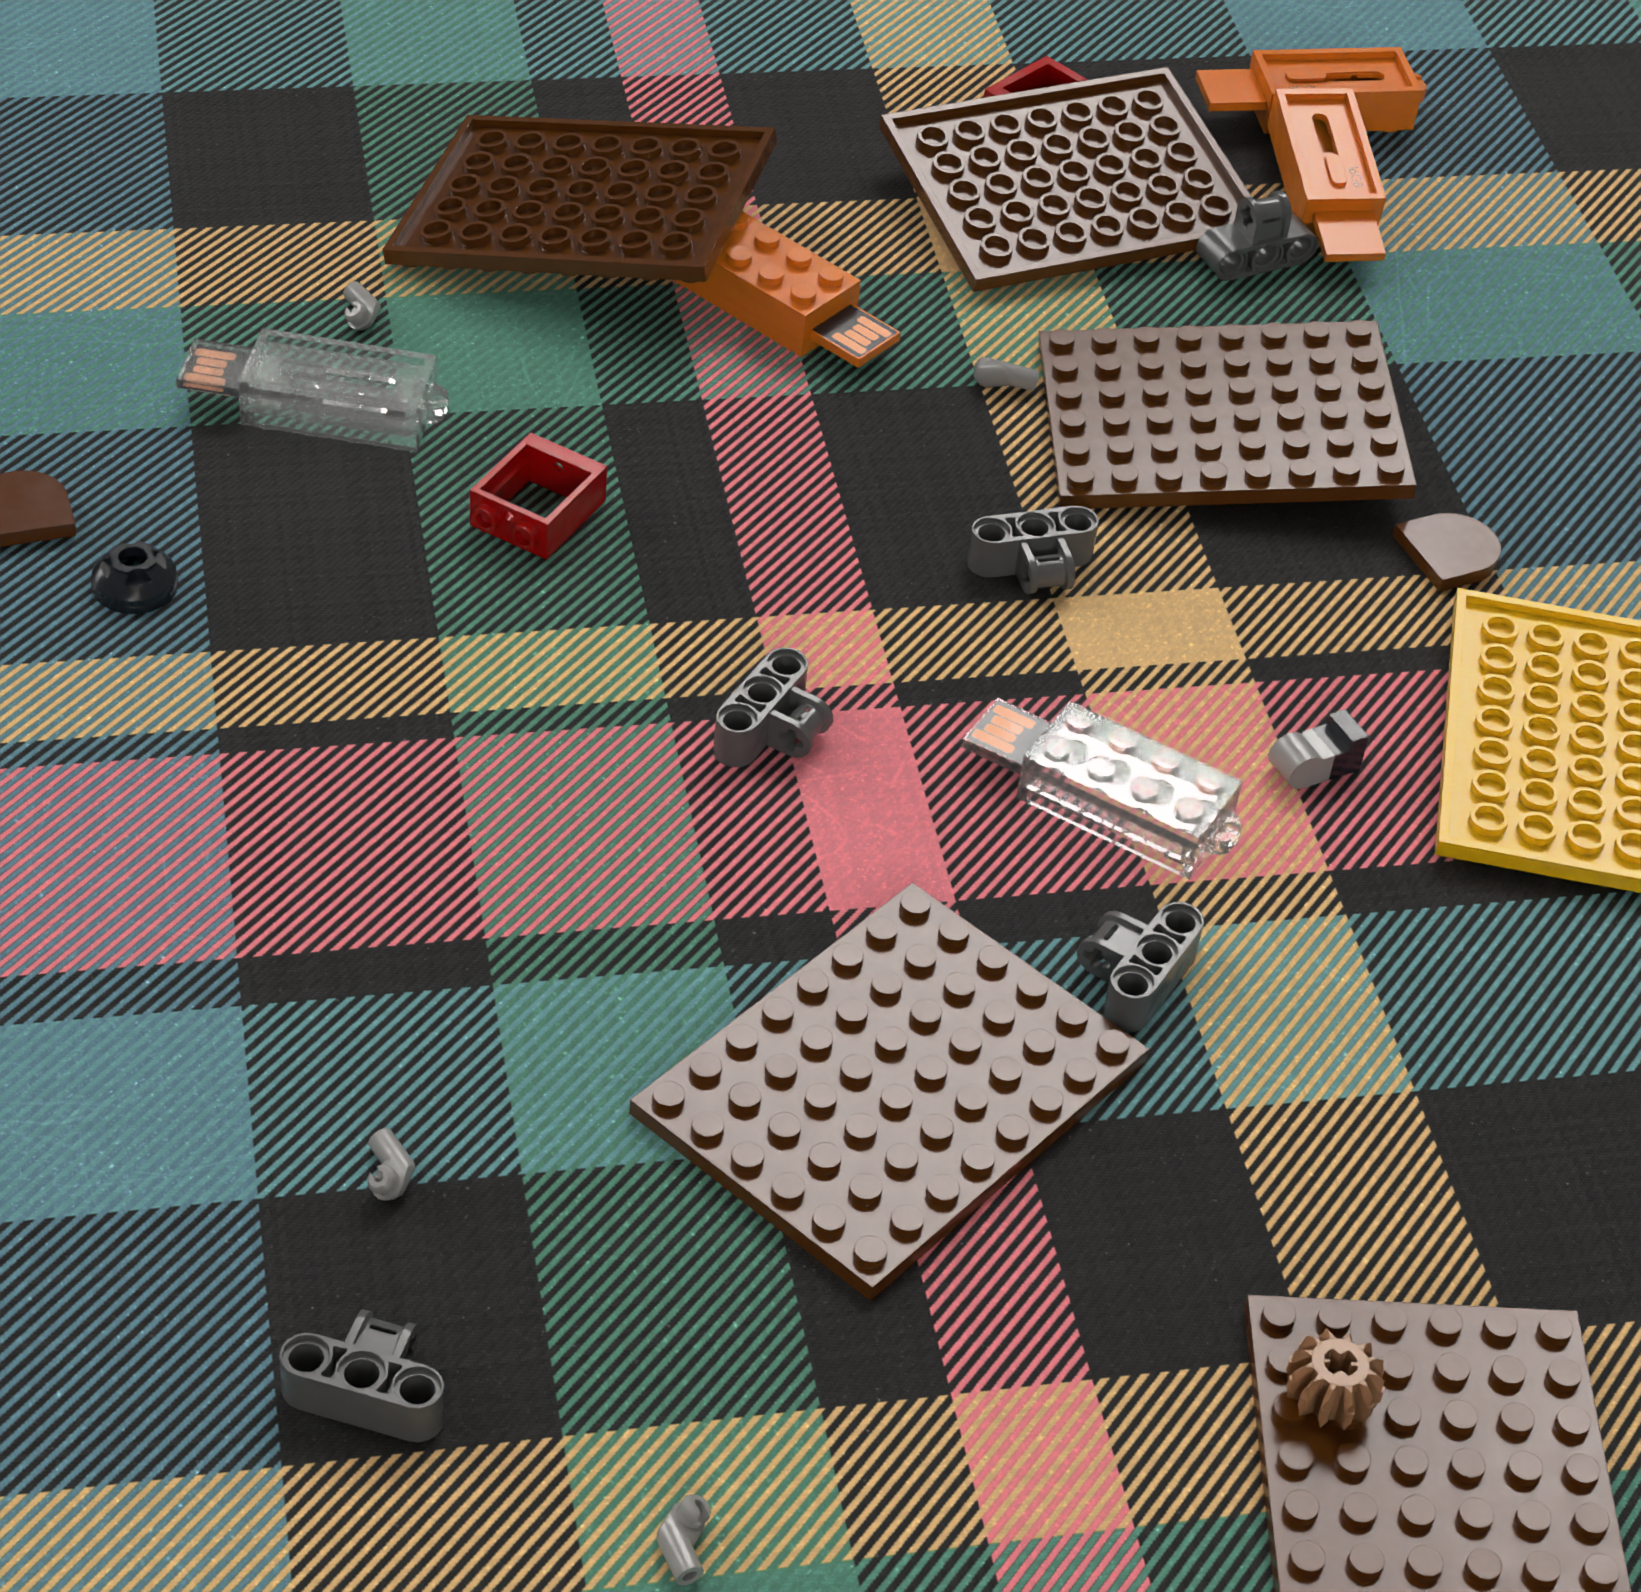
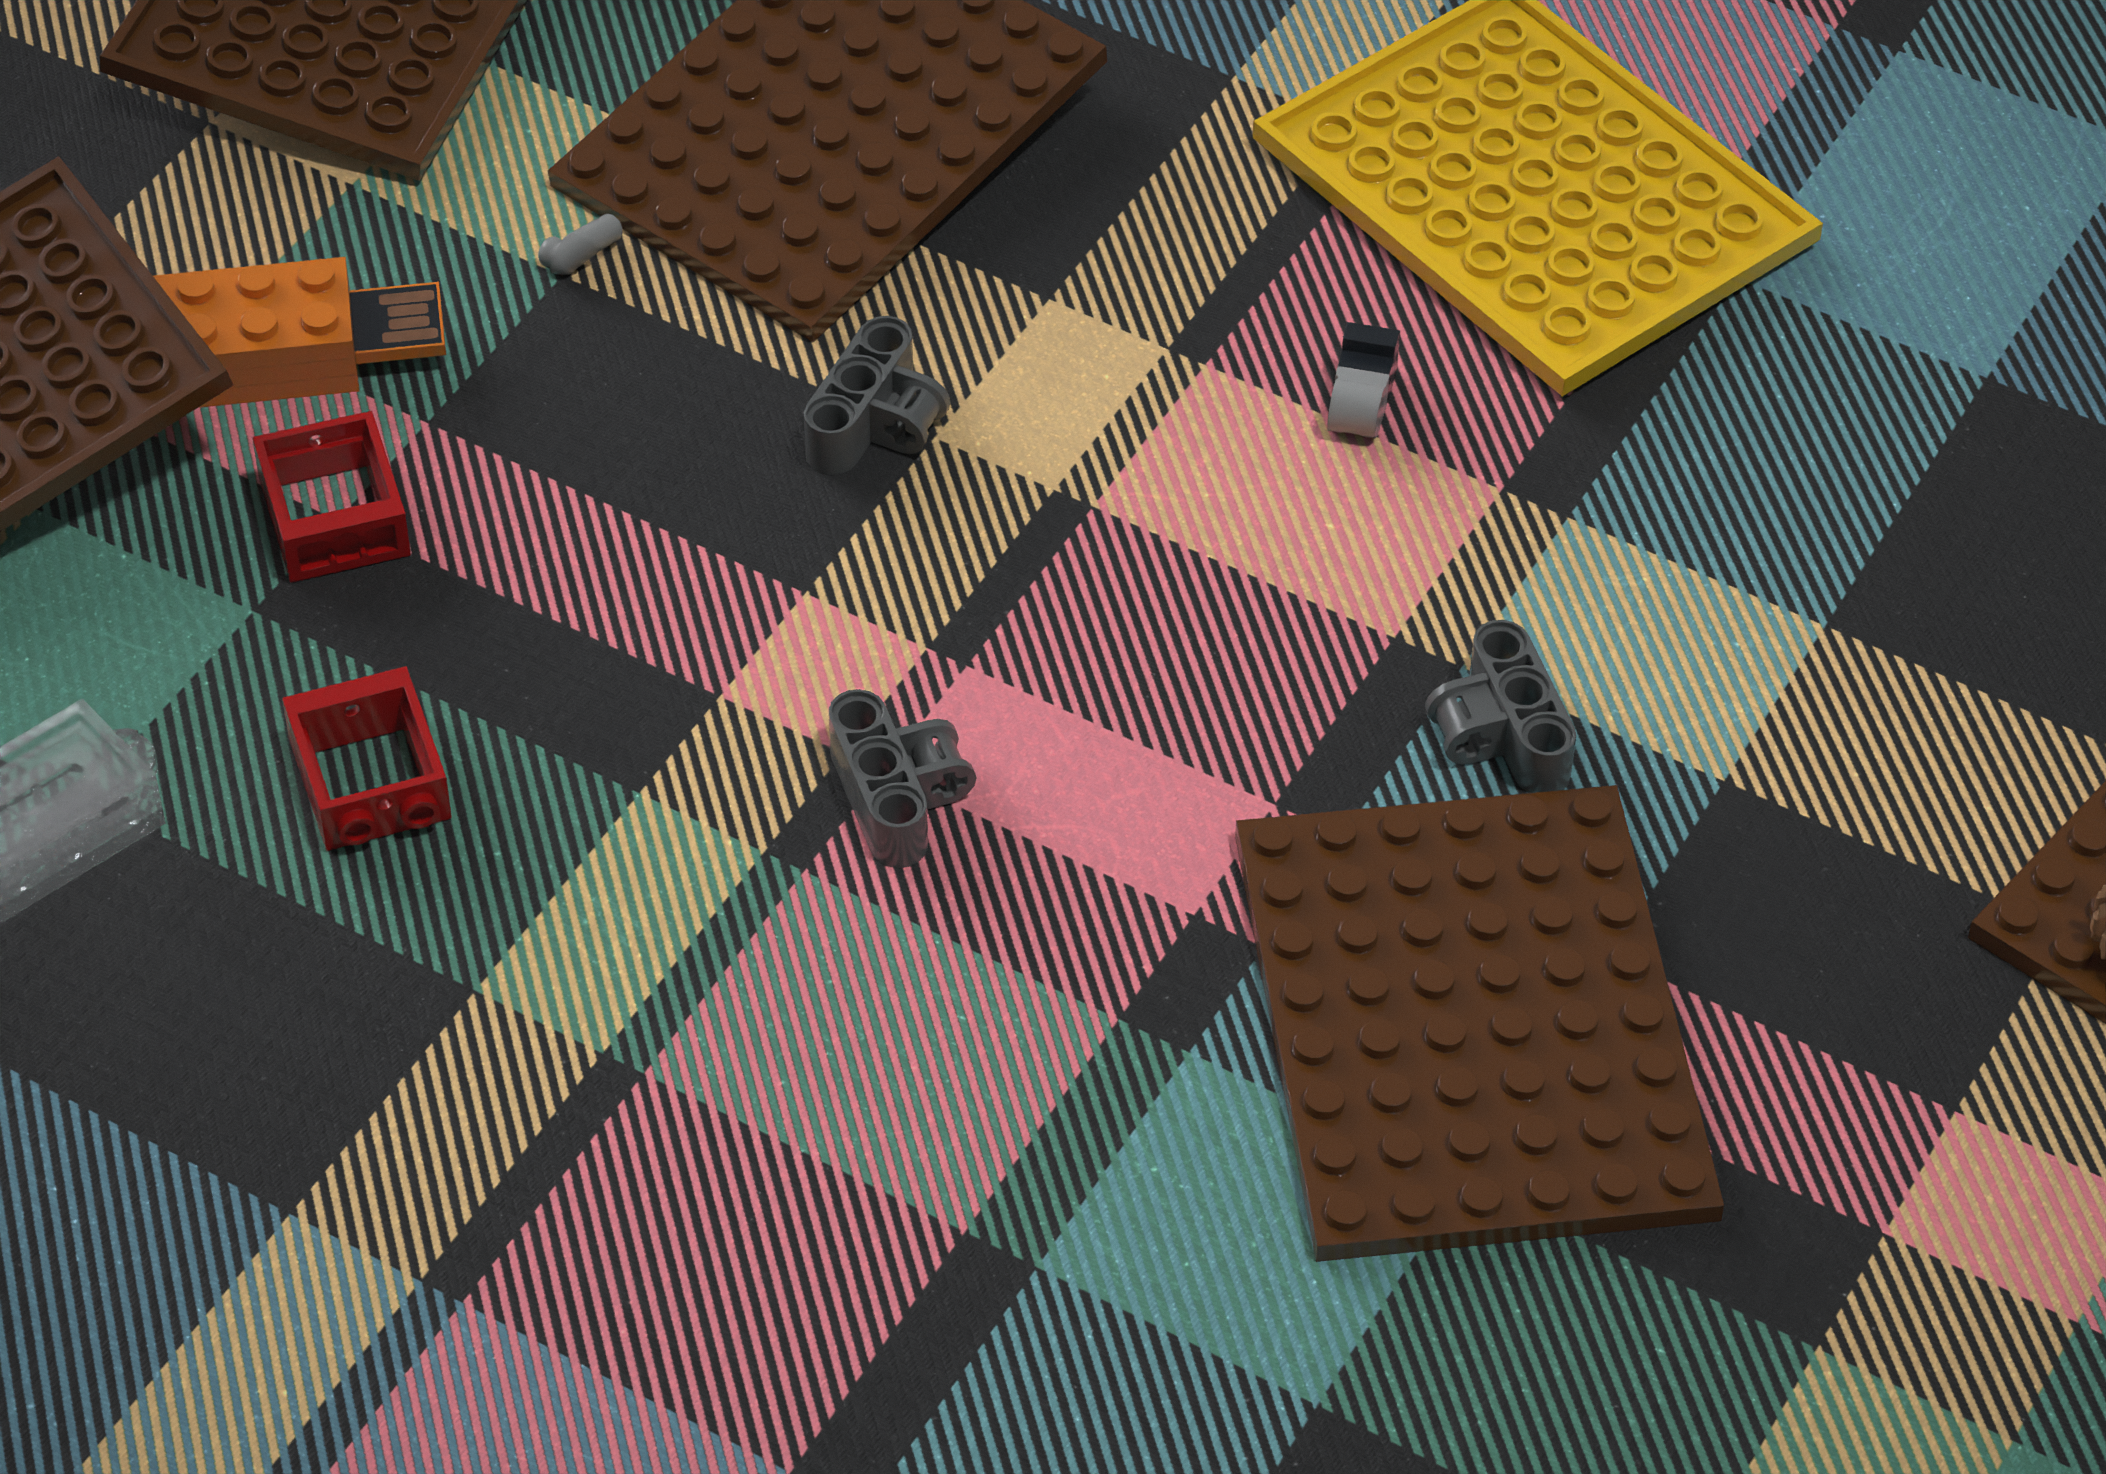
camera: 45 degrees left, 5 degrees up
black piece [91,541,179,614] -> none
clear piece [961,698,1242,880] -> none
tile [1393,513,1501,592] -> none
none -> red window [252,411,411,583]

